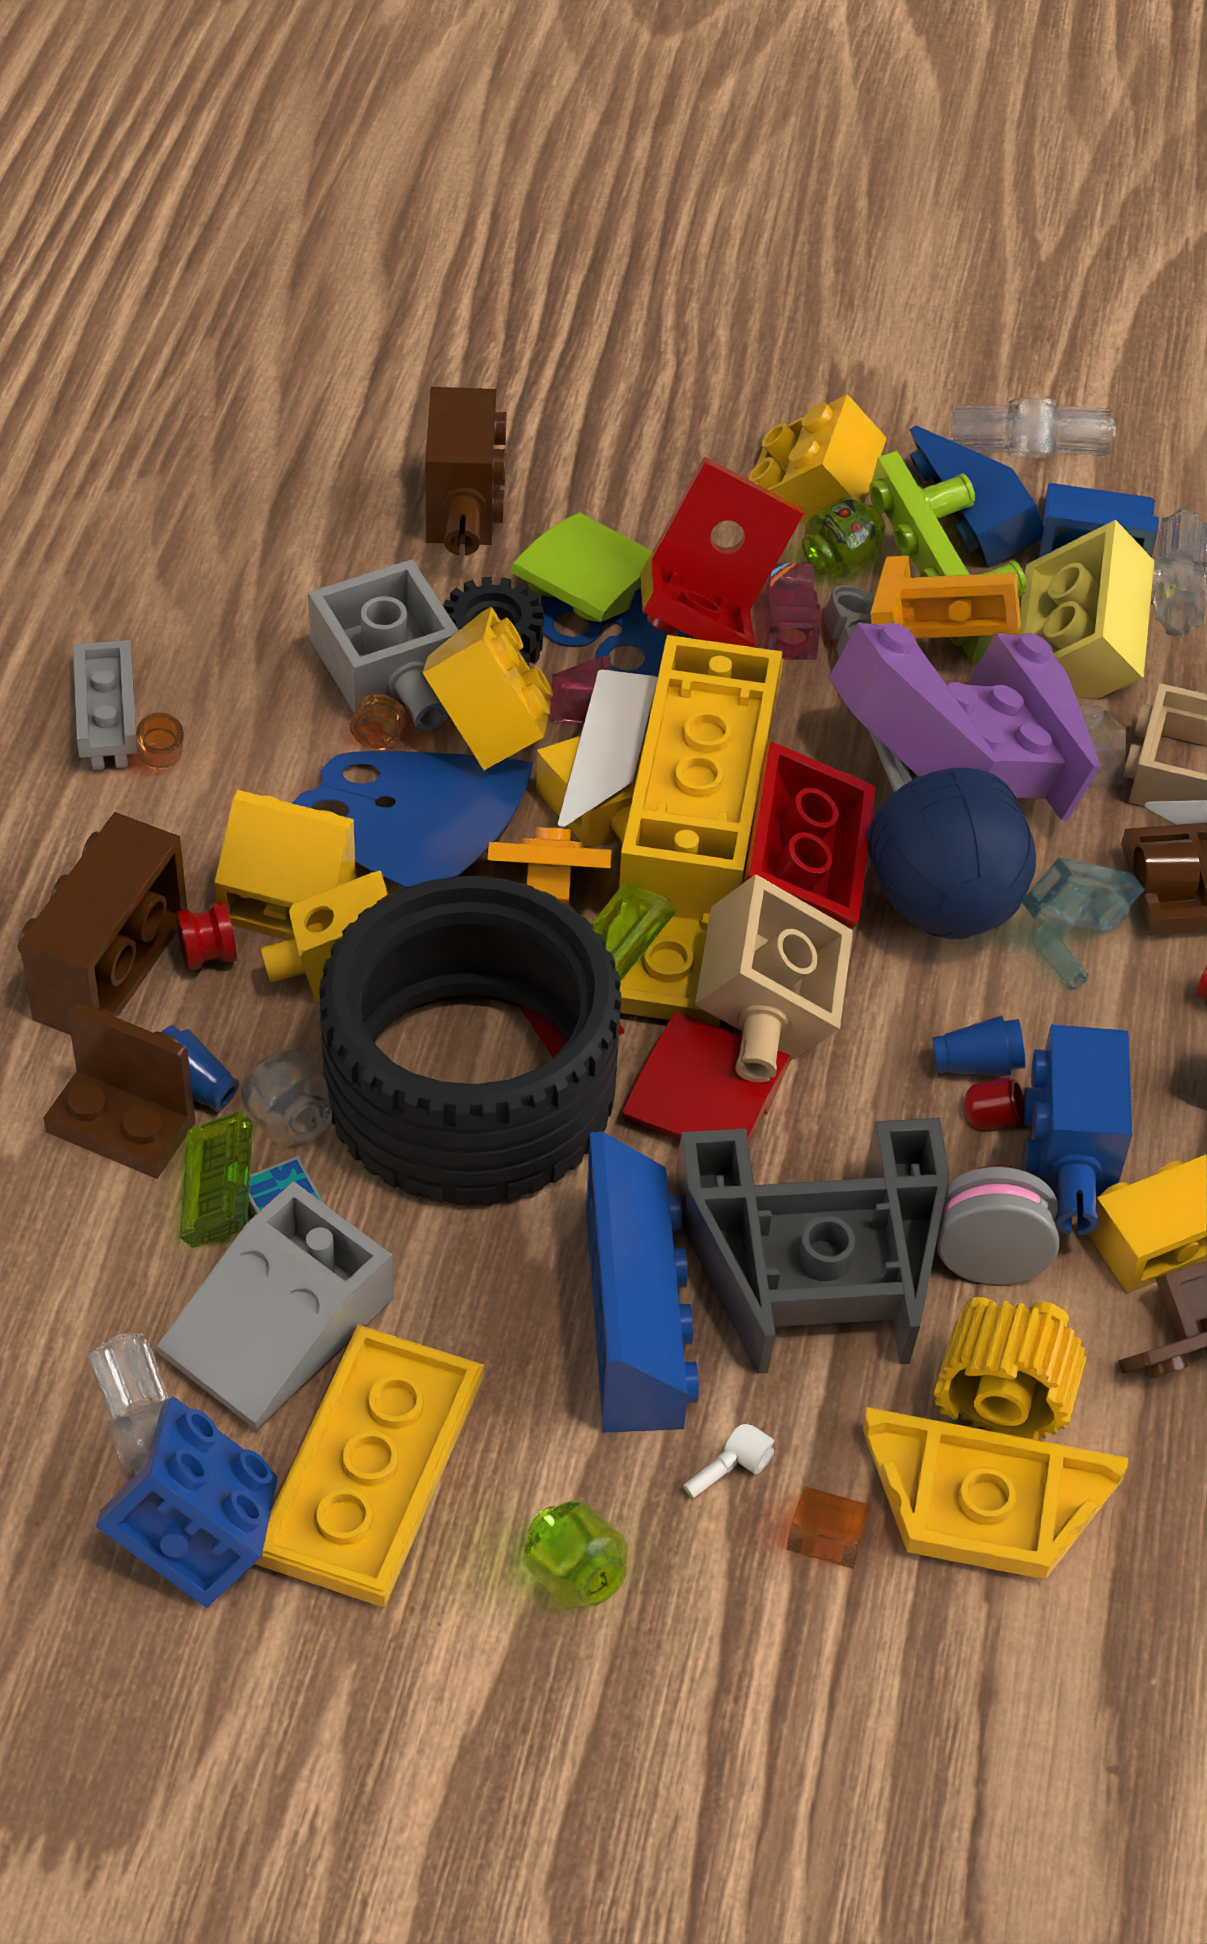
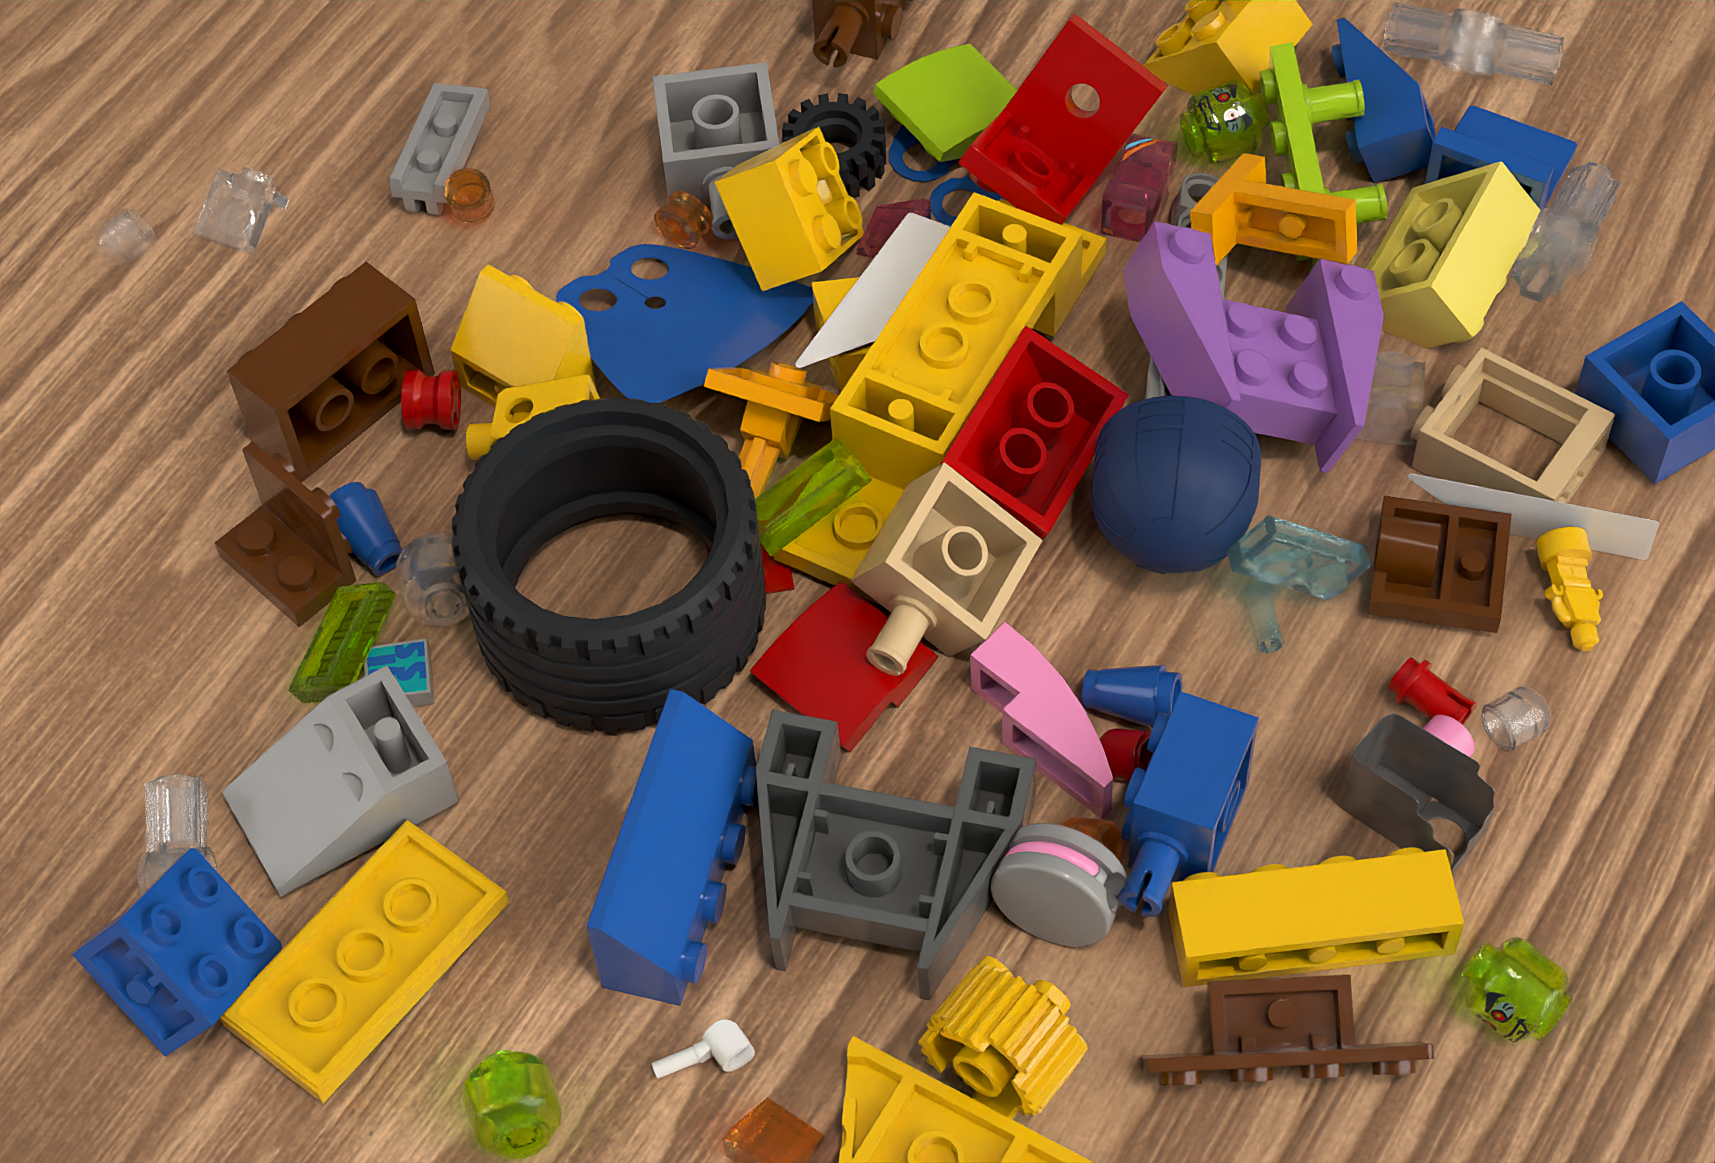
camera: 25 degrees right, 5 degrees up
none -> bright pink slope [970,622,1113,820]

